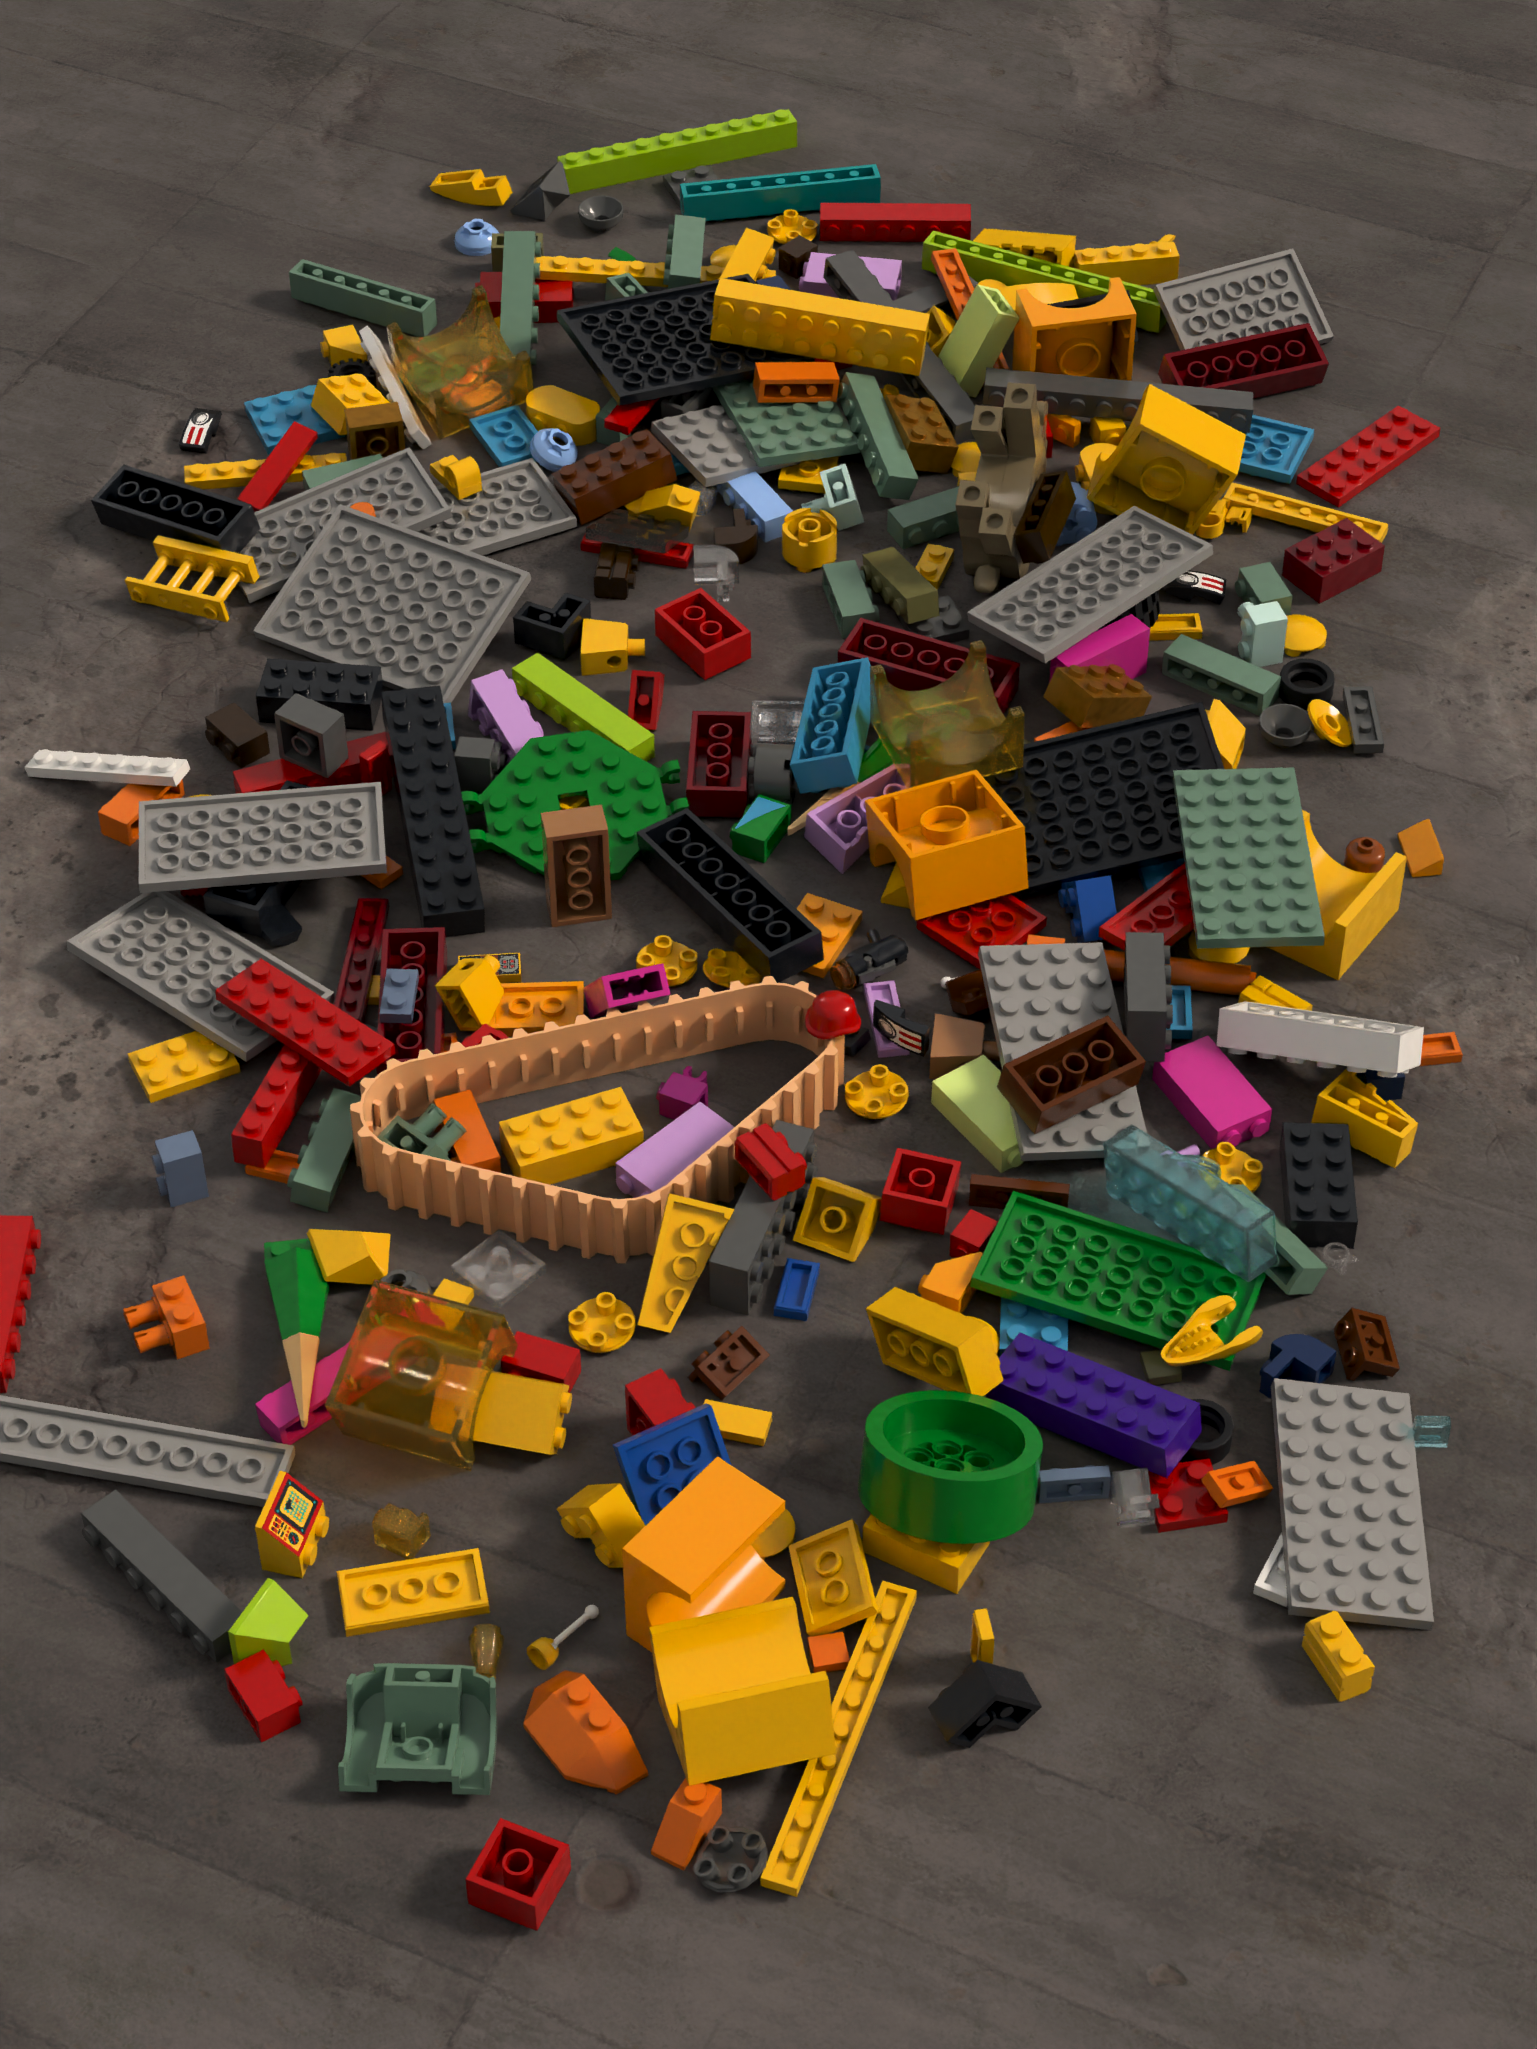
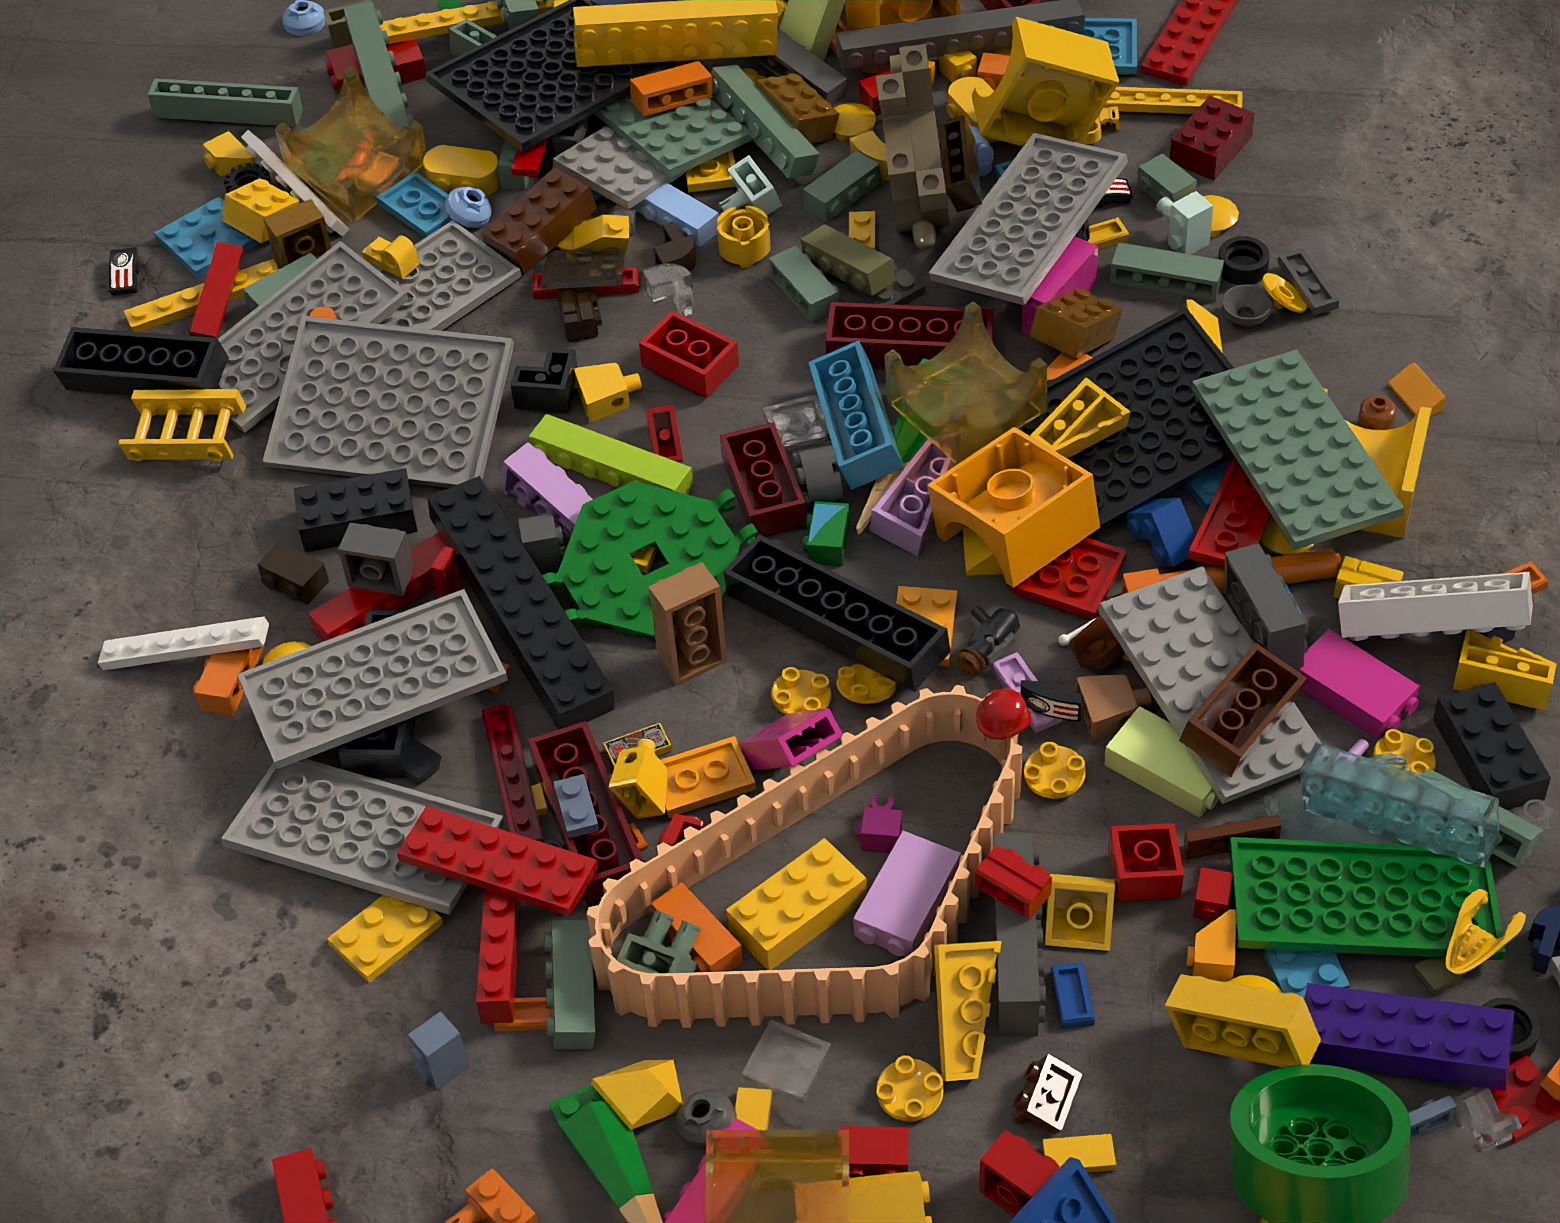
camera: 15 degrees left, 5 degrees up
none -> yellow wedge [1030,378,1130,459]

